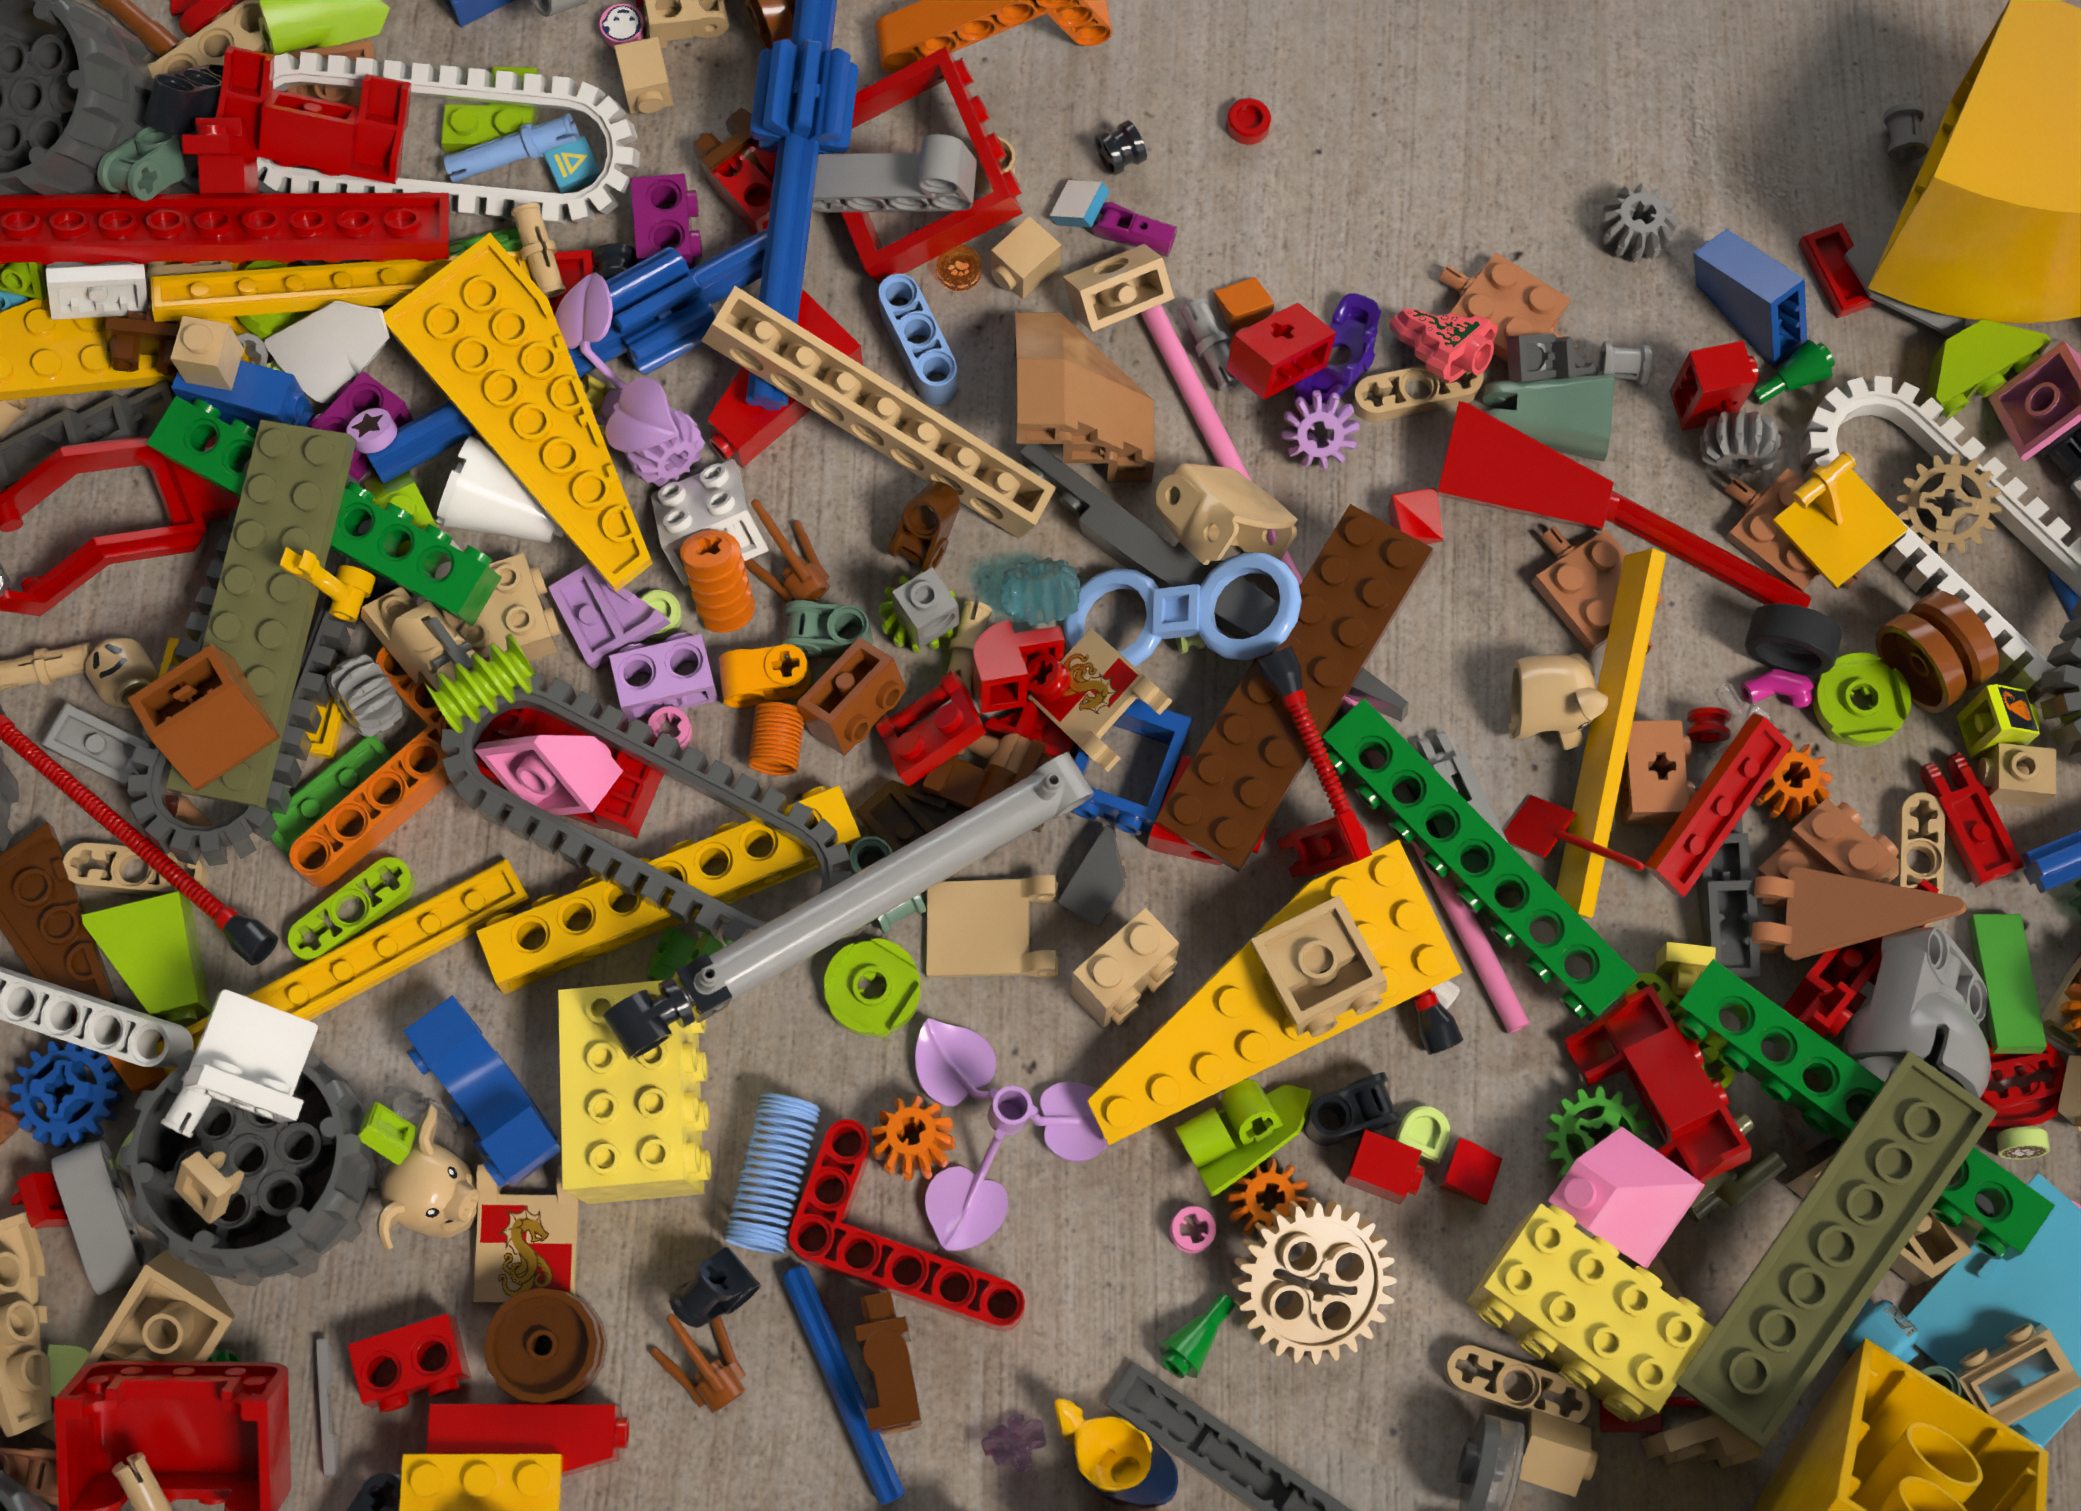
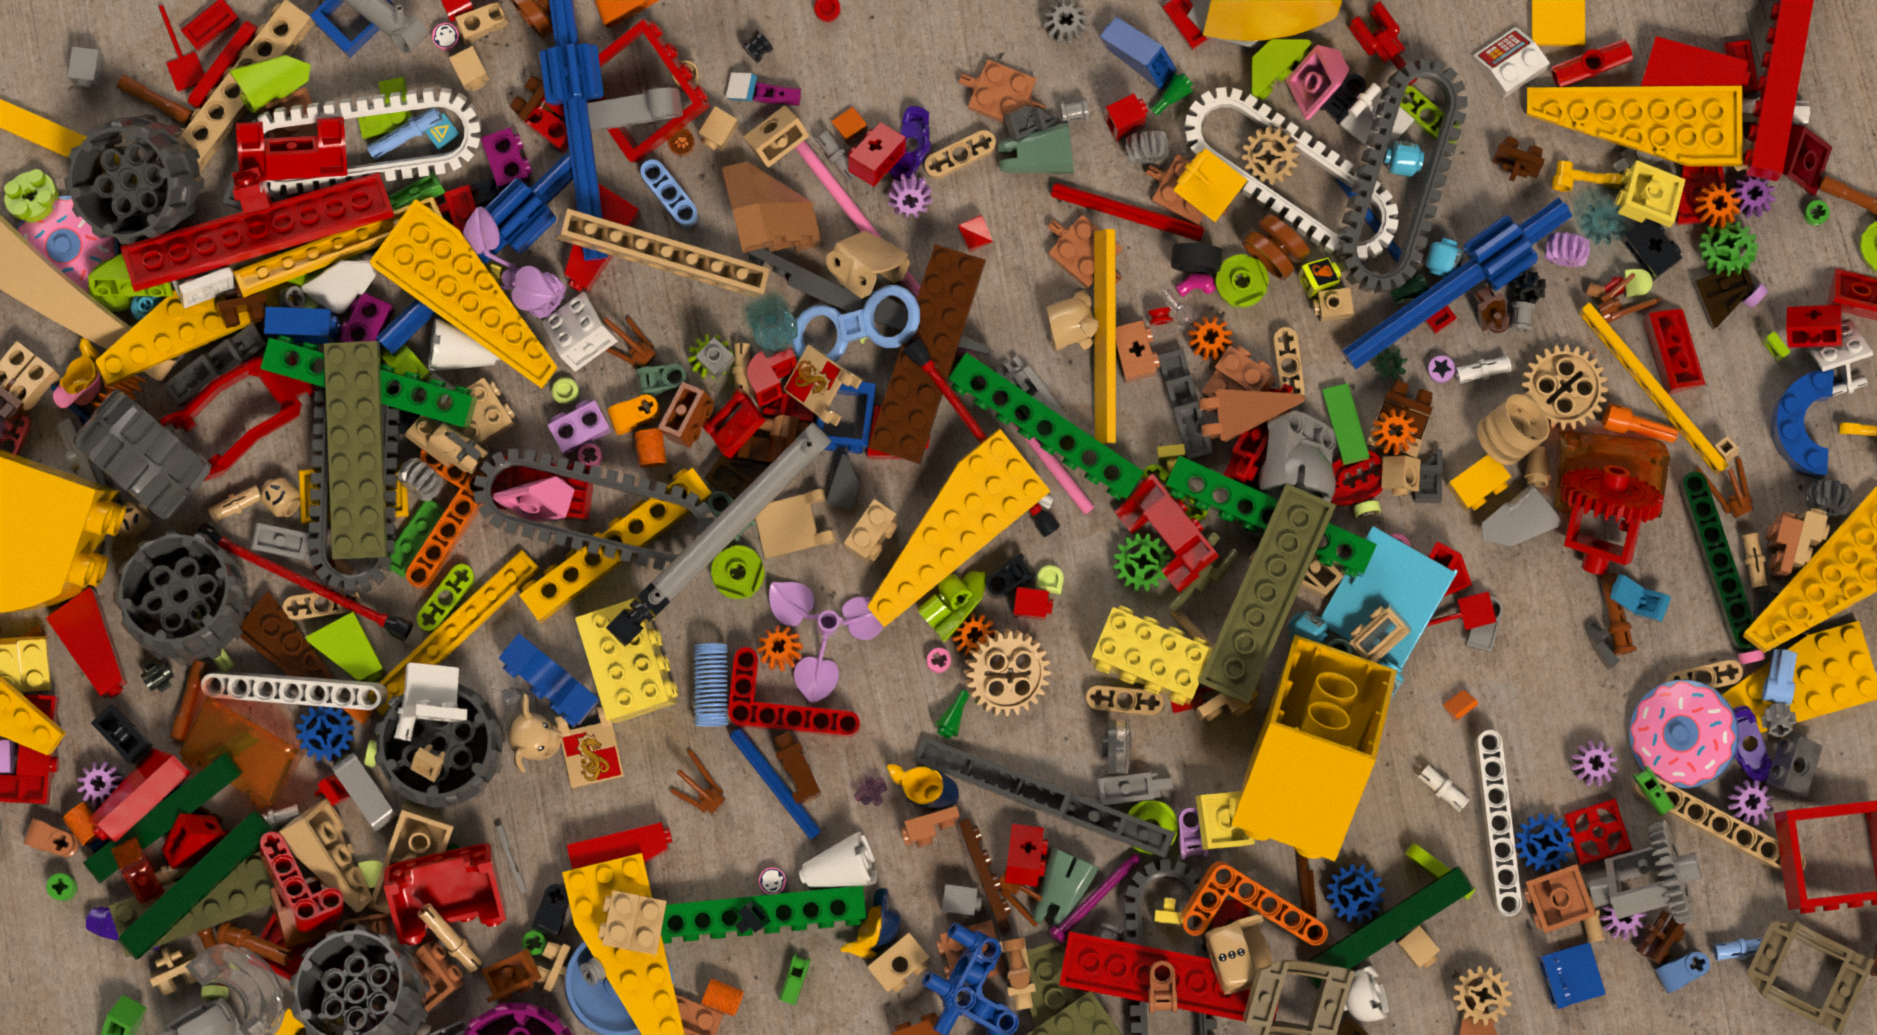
camera: 10 degrees left, 10 degrees up
sand green piece [97,126,187,201] -> none
dark orange slope [127,644,281,791] -> none
black beam [144,64,223,135] -> none
tan brick [170,316,244,391] -> none
yellow brick [279,547,376,622] -> none
lavender tile [347,408,397,453] -> none
red brick [348,1313,471,1413] -> none
lime tile [357,1101,417,1166] -> none
lime piece [425,633,537,734] -> none
reddish brown wheel [484,1287,608,1403] -> none
tan pin [511,203,566,299] -> none
lavender wing [548,563,671,669] -> none
bright green piece [647,927,725,981] -> none
black piece [669,1247,761,1328] -> none
orange piece [680,530,755,633] -> none
reddish brown piece [887,481,960,573] -> none
red bush [1026,654,1071,702] -> none
tan plate [1251,895,1387,1037] -> none
red hinge [1276,809,1372,878] -> none
coral rock [1389,309,1498,384] -> none
red slope [1438,401,1620,531] -> none
red slope [1439,1137,1503,1205] -> none
red piece [1504,795,1644,871] -> none
tan brick [1516,1410,1598,1497] -> none
bright pink slope [1548,1127,1705,1268] -> none
red plate [1644,713,1792,898] -> none
red hinge [1920,752,2024,888] -> none

